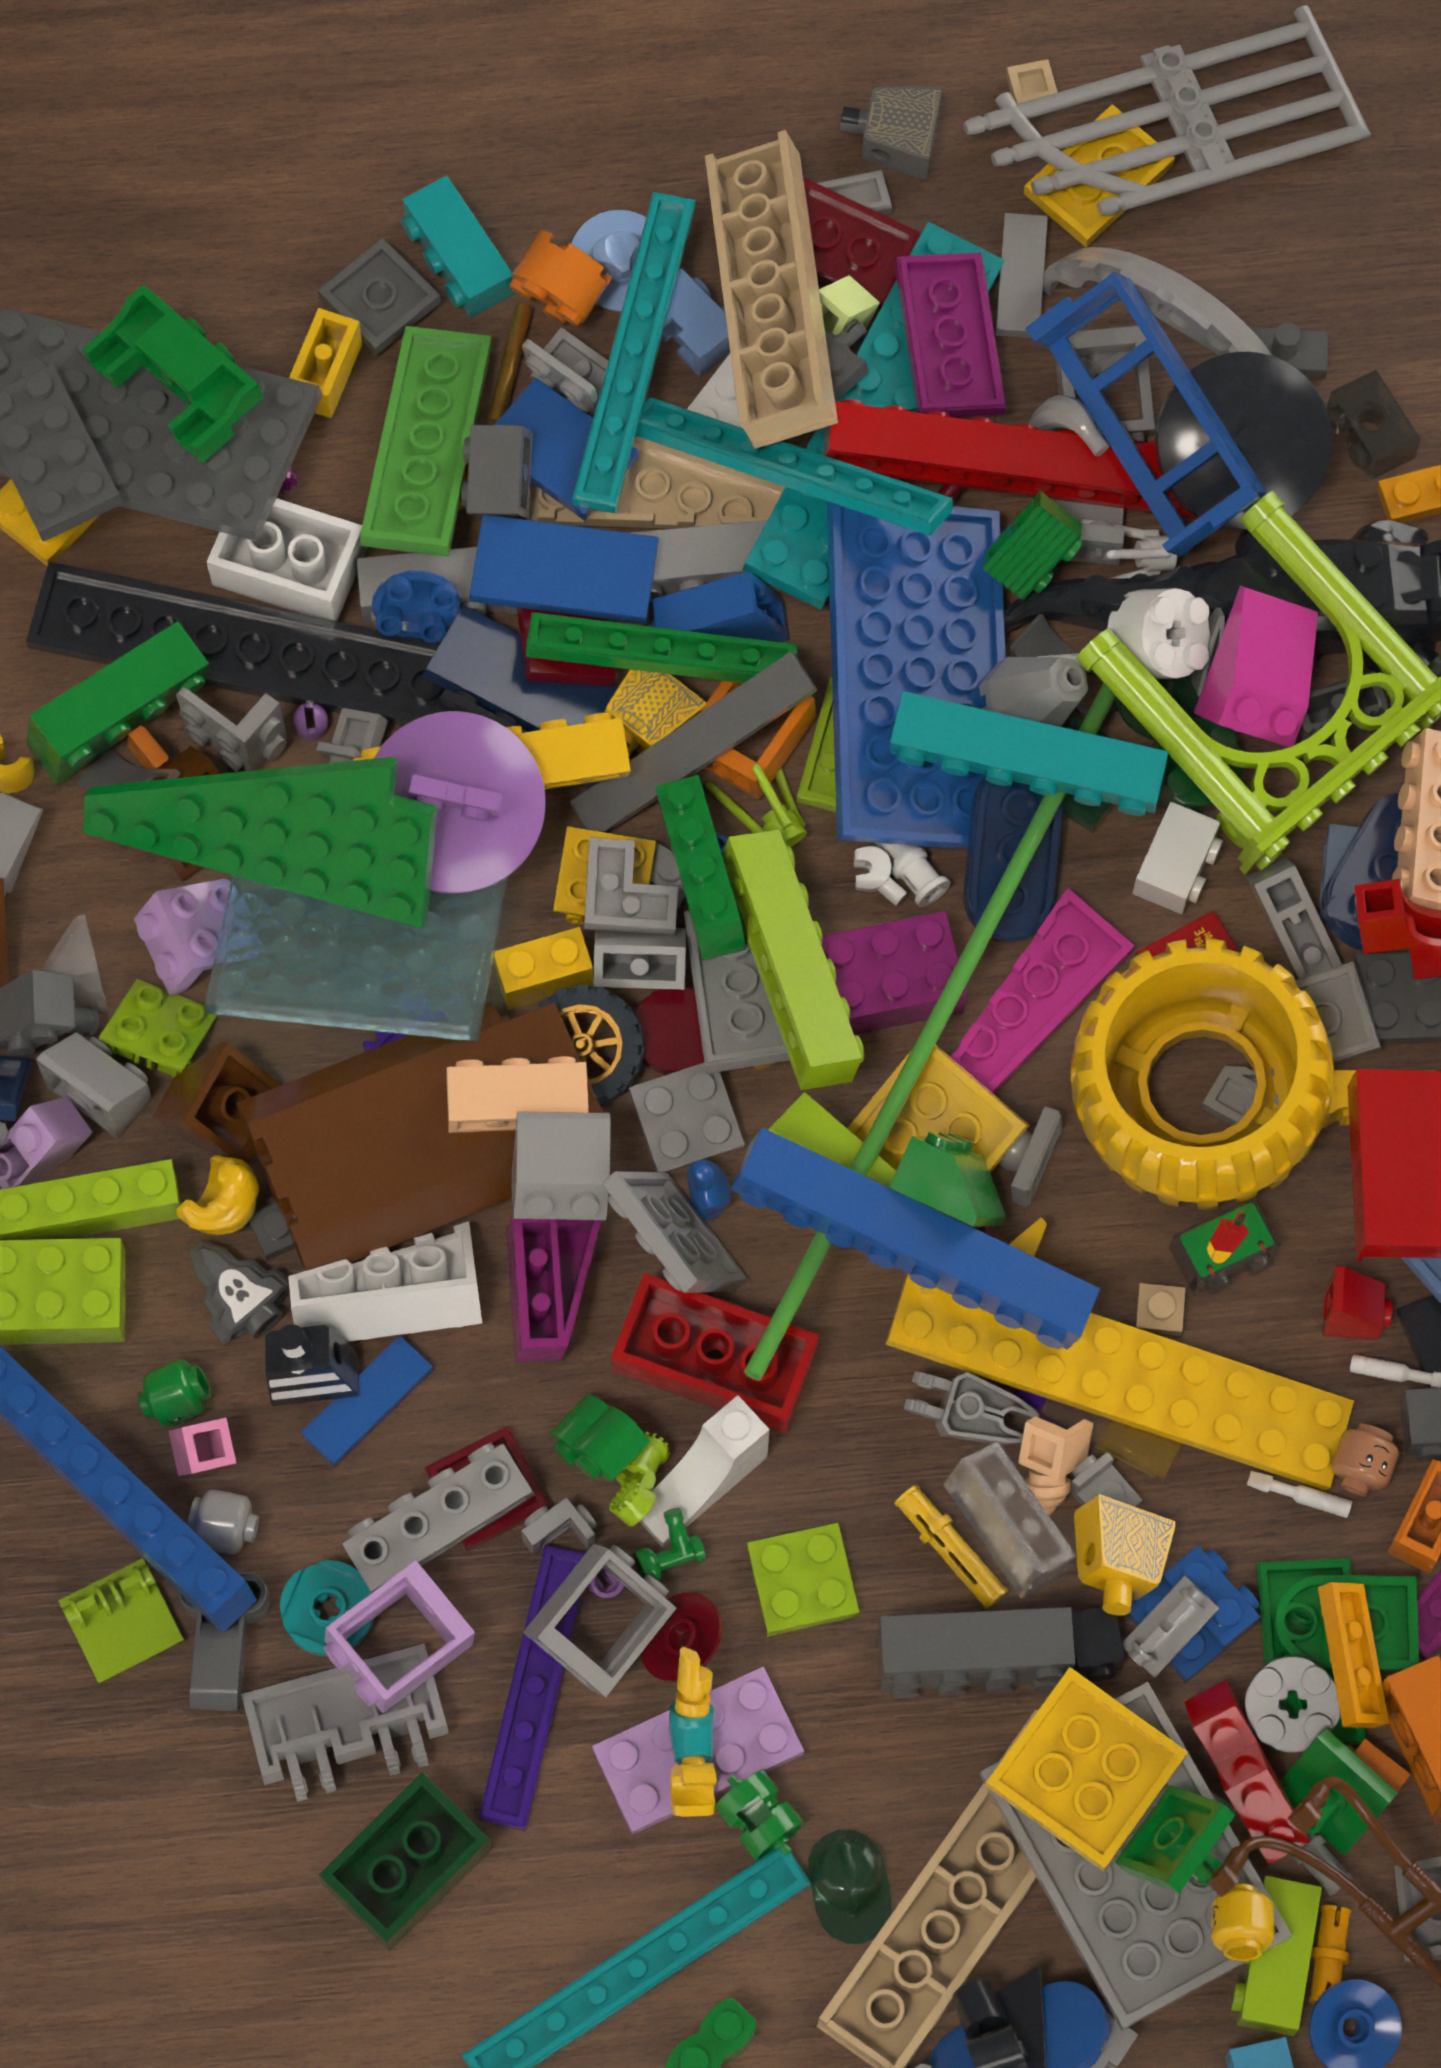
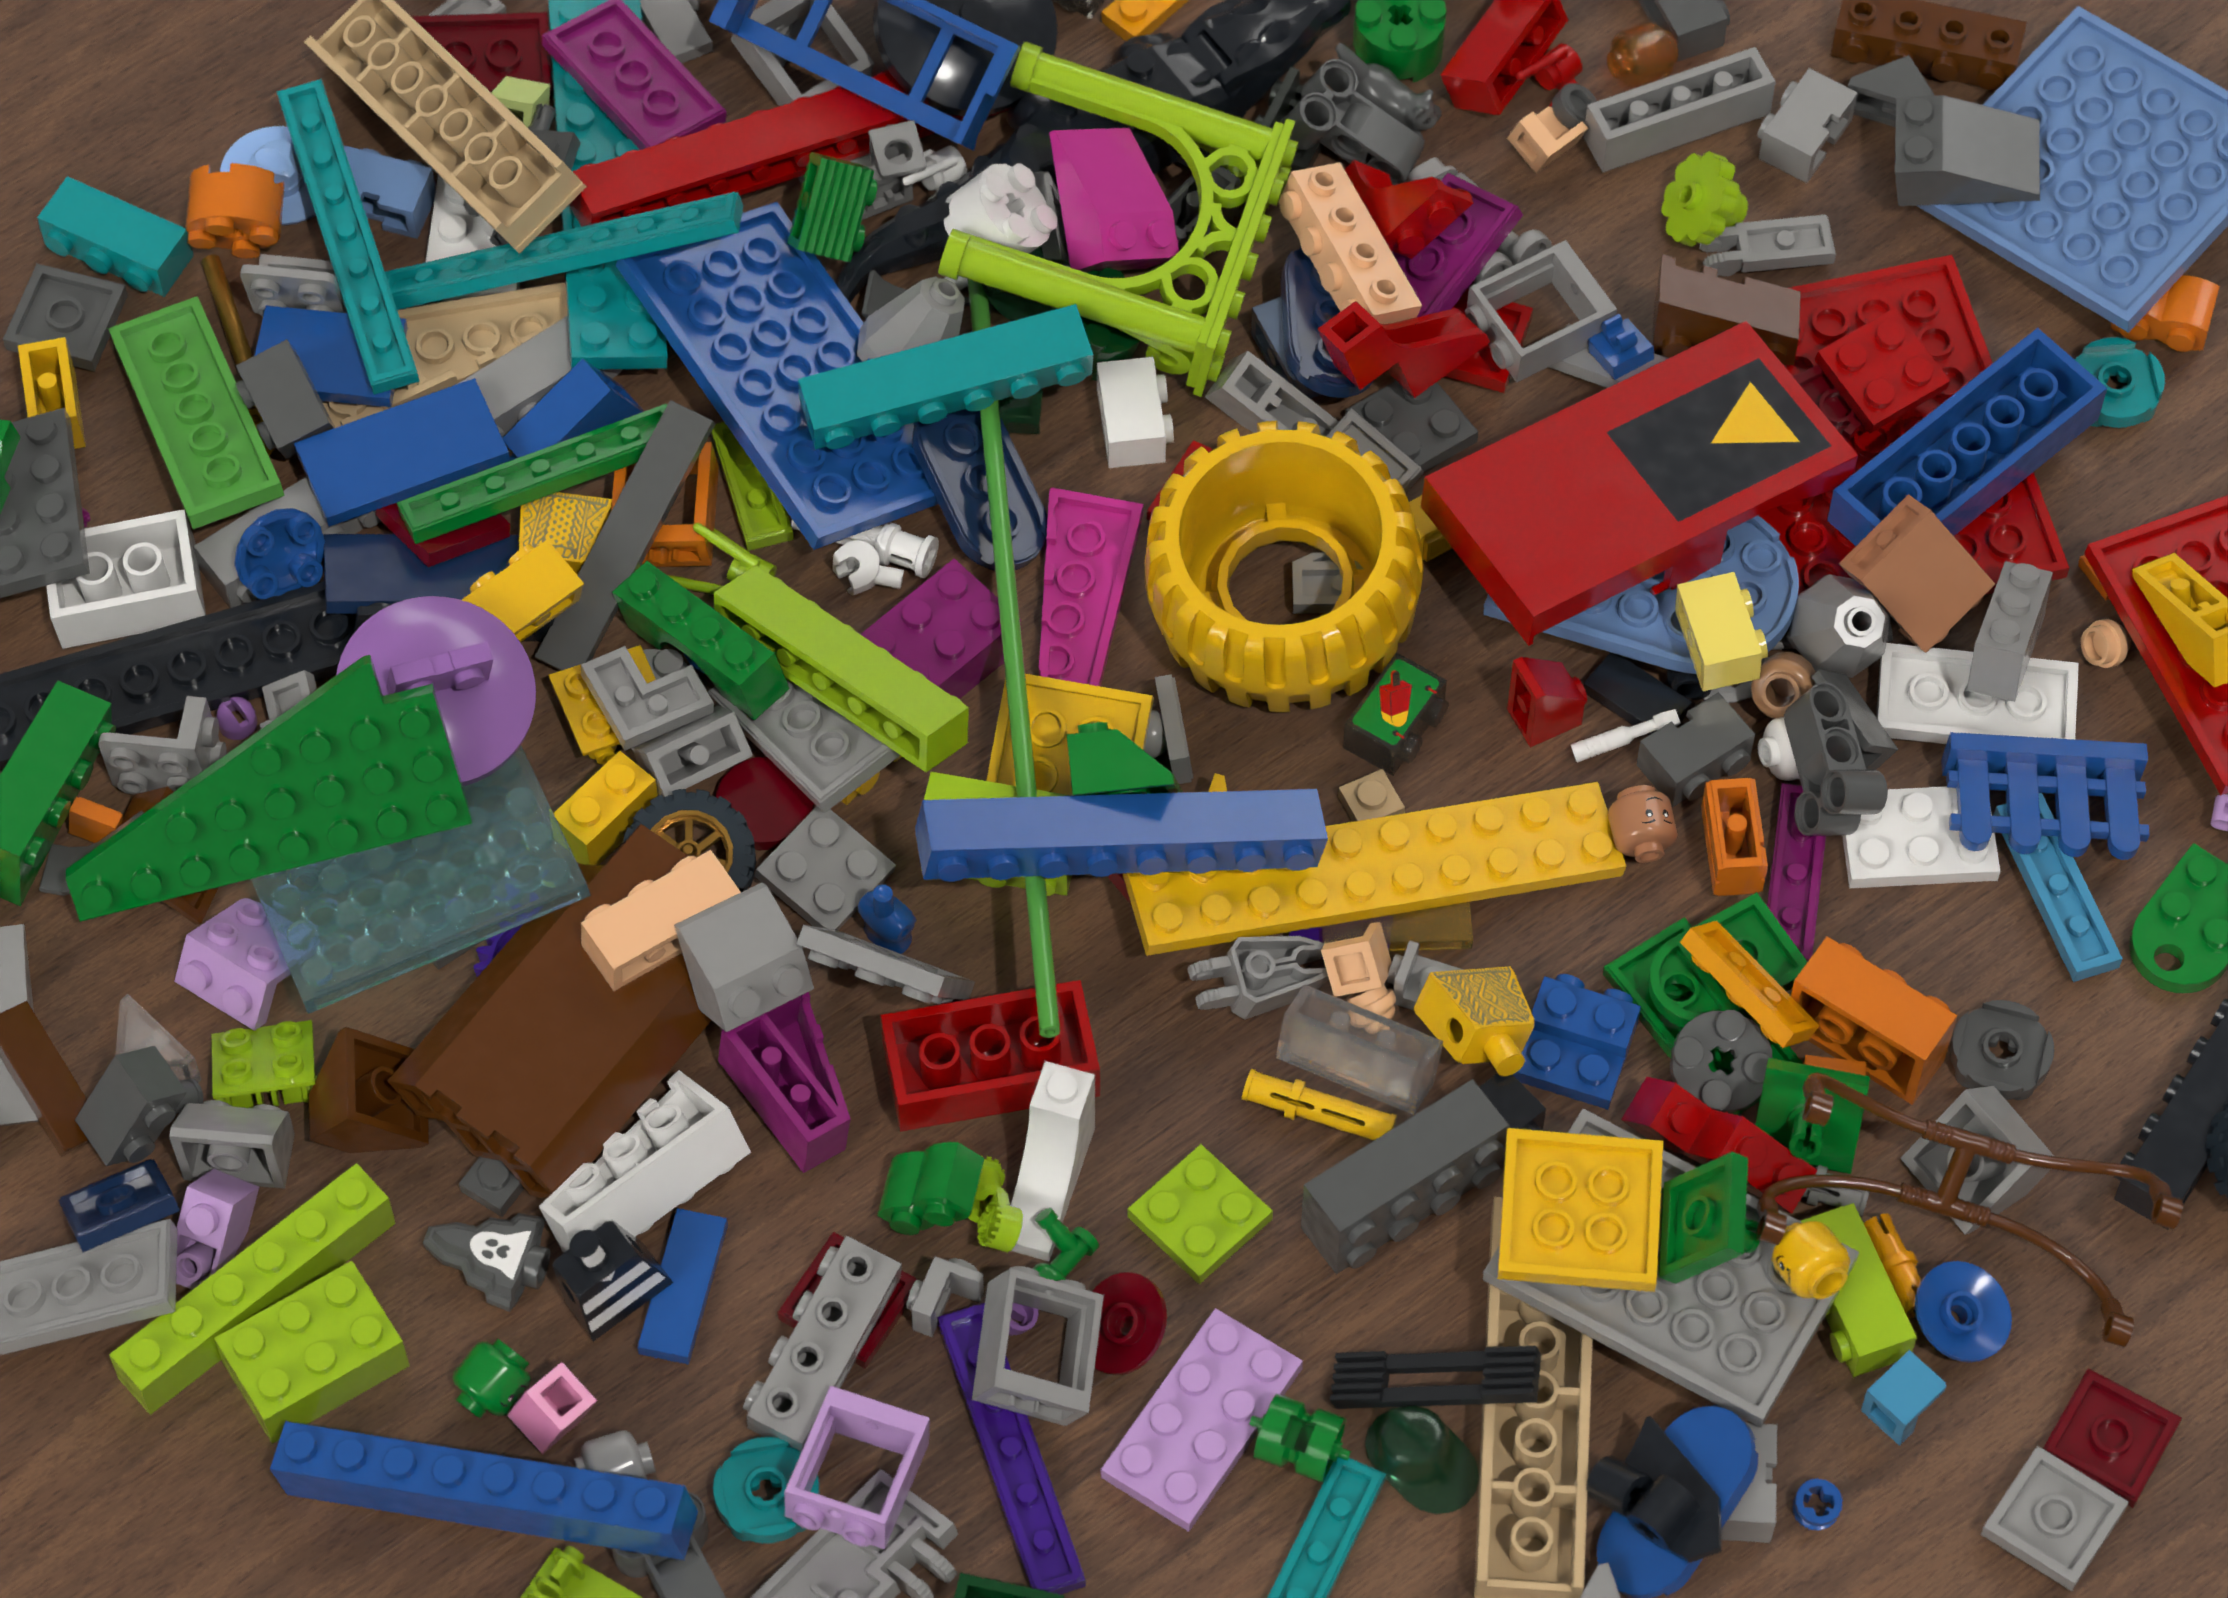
camera: 30 degrees left, 10 degrees down
yellow hair [176,1154,259,1235] -> none
yellow piece [669,1647,717,1817] -> none
light grey piece [1028,395,1110,457] -> none
light grey hinge [1122,1576,1220,1678] -> none
white piece [1247,1471,1353,1518] -> none
none -> light grey bracket [869,120,926,179]
none -> black container [1330,1345,1542,1409]

